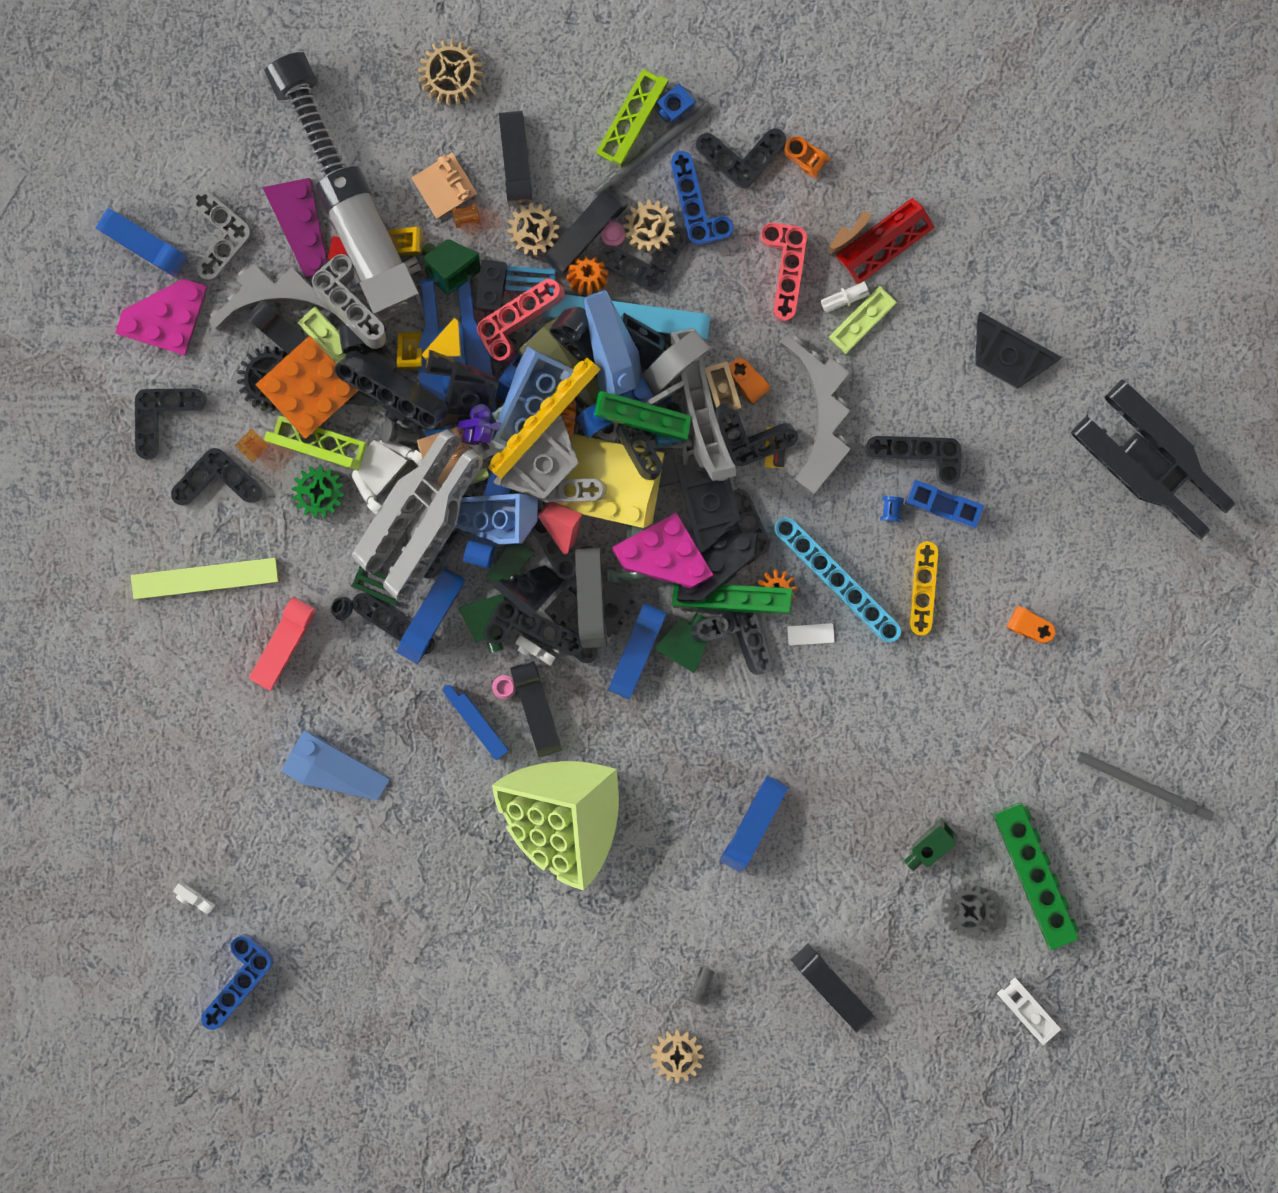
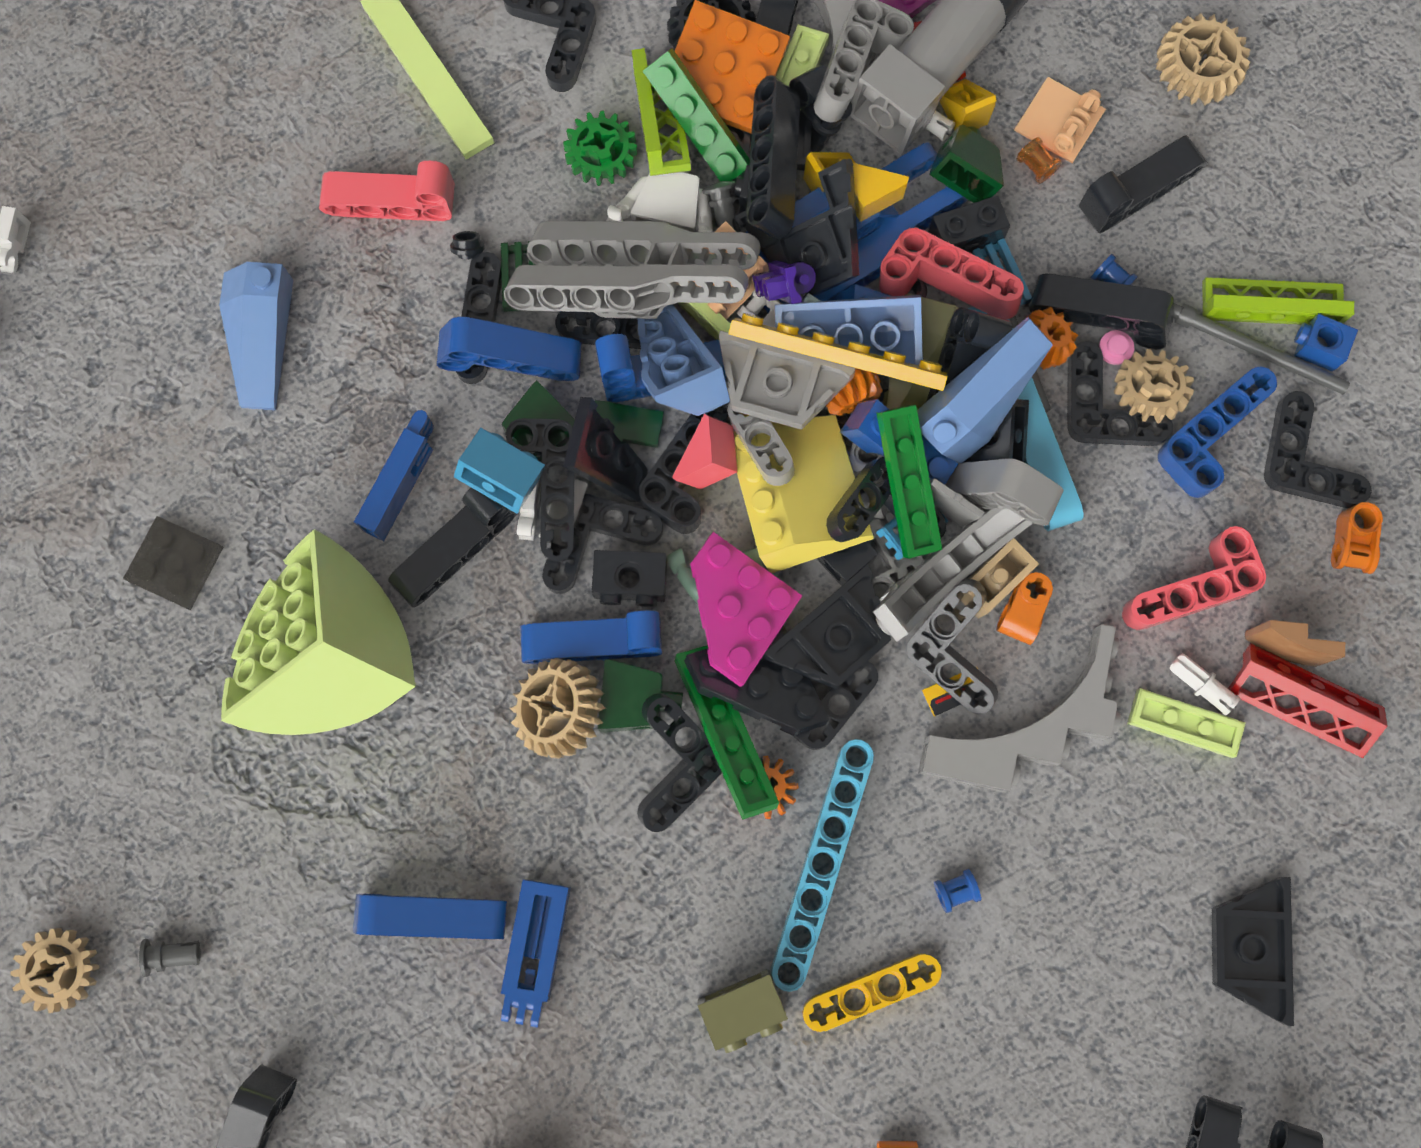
camera: 60 degrees right, 10 degrees down
clear orange tile [235,428,270,463] -> none
bright pink plate [492,675,517,699] -> none
tan gear [507,203,560,257] -> none
dark grey beam [575,548,607,648] -> none
white sticker [788,623,834,646] -> none
black beam [865,436,961,485] -> none
blue arch [905,480,984,529] -> none
none -> clear smoke plate [123,516,224,611]
none -> dark azure brick [454,428,545,514]
none -> blue hinge [501,879,571,1028]
none -> tan gear [509,658,605,759]
none -> plate [643,48,750,182]
none -> olive brick [697,970,788,1053]
none -> blue bush [1090,254,1138,285]

